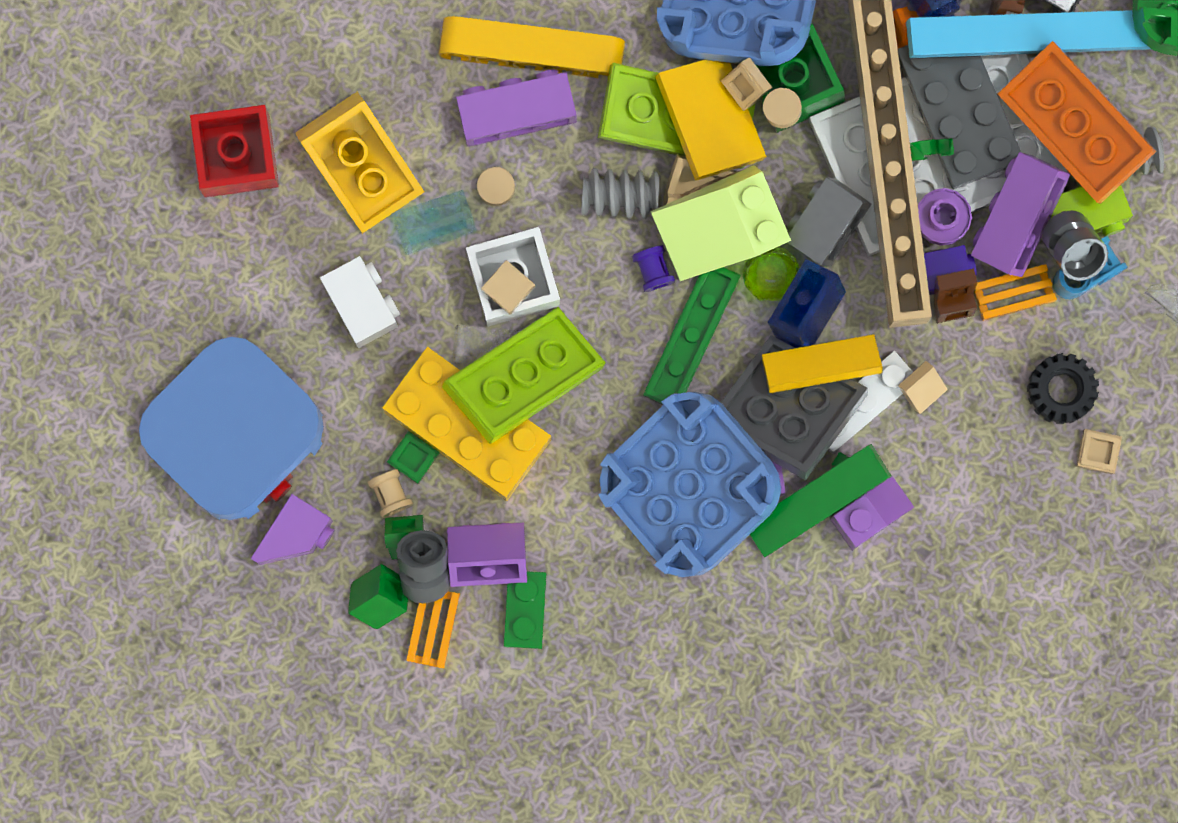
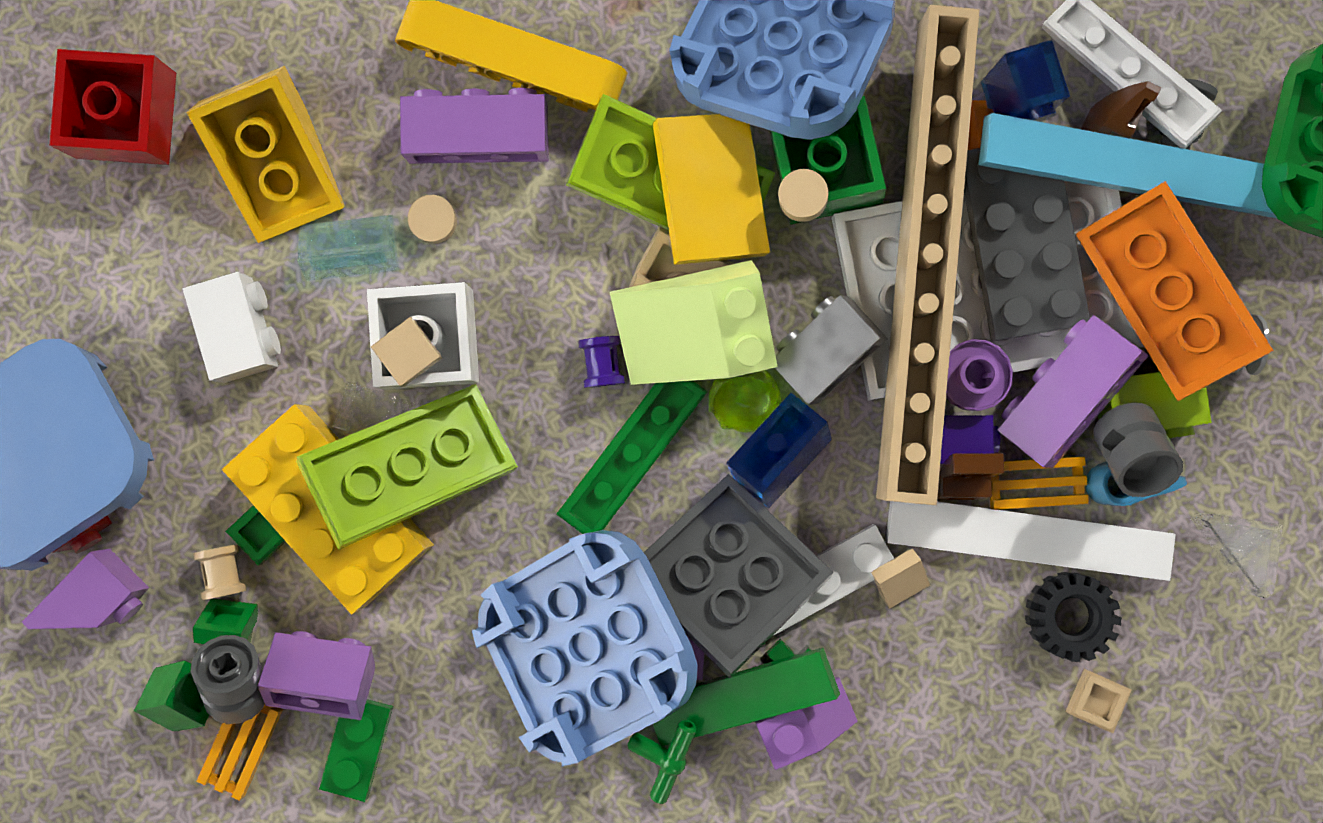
camera: 10 degrees right, 5 degrees up
light grey piece [581,168,659,219] -> none
tan tile [721,57,772,111] -> none
yellow tile [762,334,882,393] -> none
green piece [910,138,954,161] -> none
none -> green piece [627,720,697,804]
none -> white tile [885,501,1176,581]

